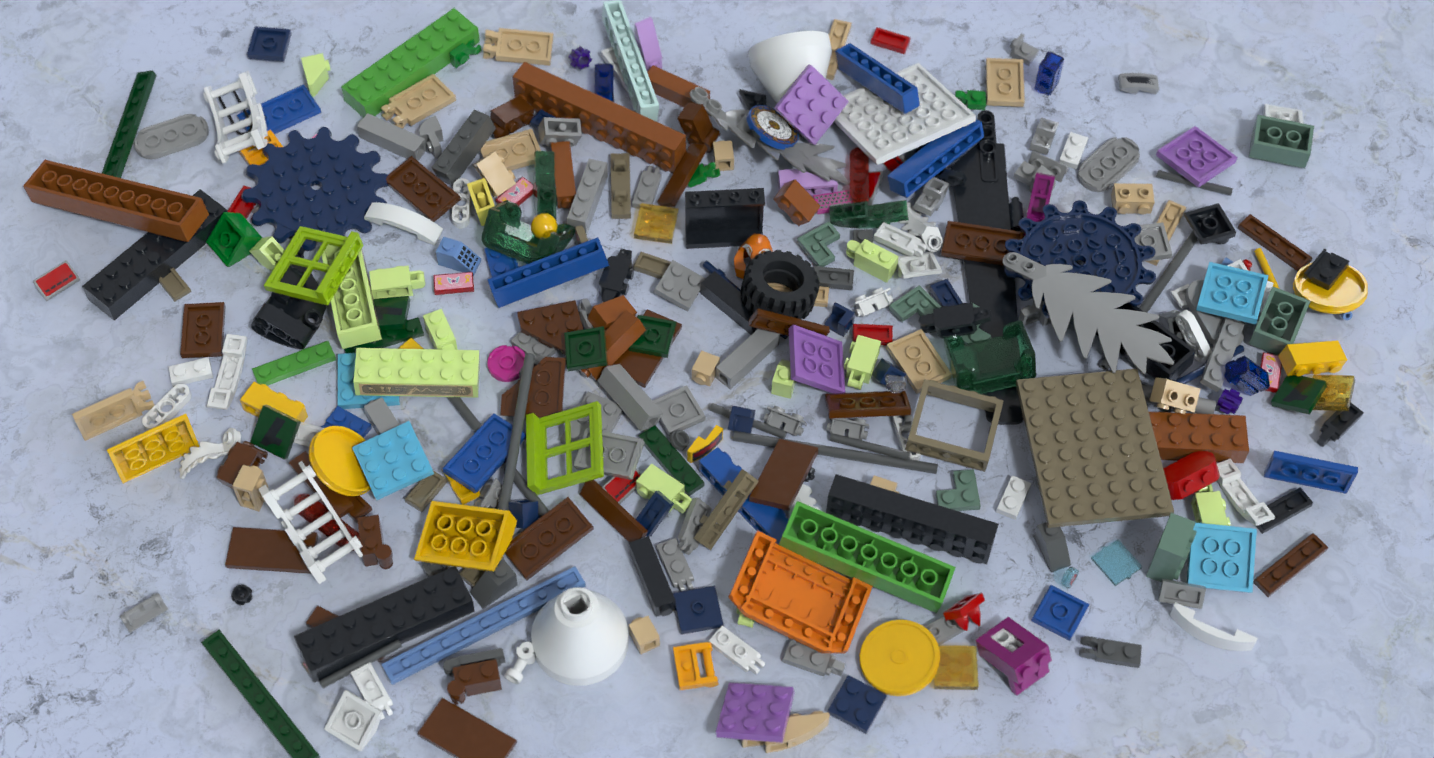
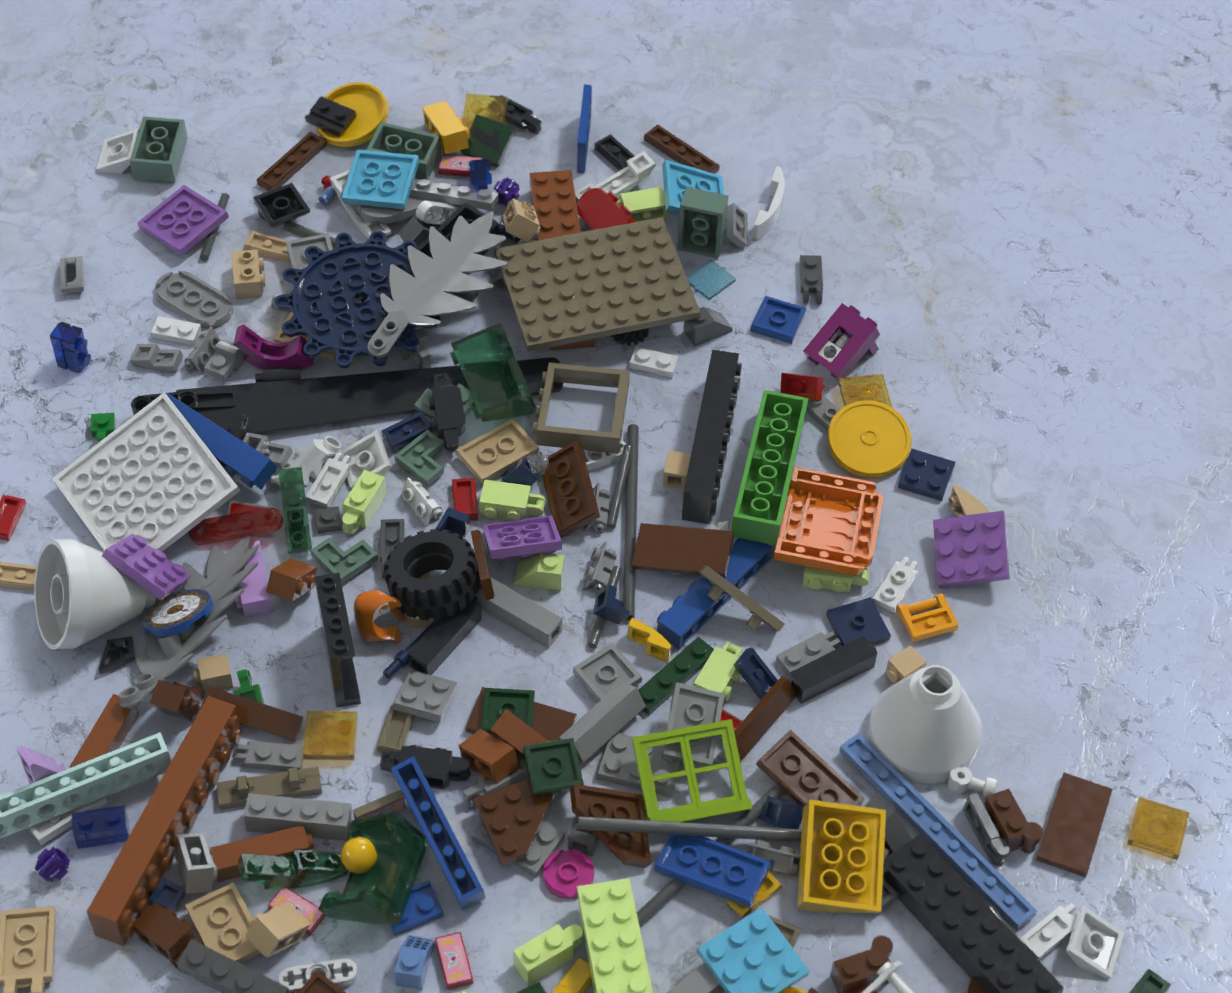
camera: 100 degrees left, 5 degrees down
light yellow brick [467,178,500,226] -> none
dark grey plate [670,430,689,450] -> none
light grey hinge [678,497,712,555] -> none
tan brick [692,350,720,387] -> none
light grey hinge [783,640,845,677] -> none
tile [813,190,855,215] -> none
blue brick [835,43,920,114] -> none
sand green plate [936,469,981,511] -> none
reddish brown tile [941,221,1024,266] -> none
tan plate [986,58,1025,107] -> none
light grey bracket [1010,34,1039,66] -> none
clear light blue tile [1061,567,1079,589] -> none
yellow bar [1254,248,1280,289] -> none

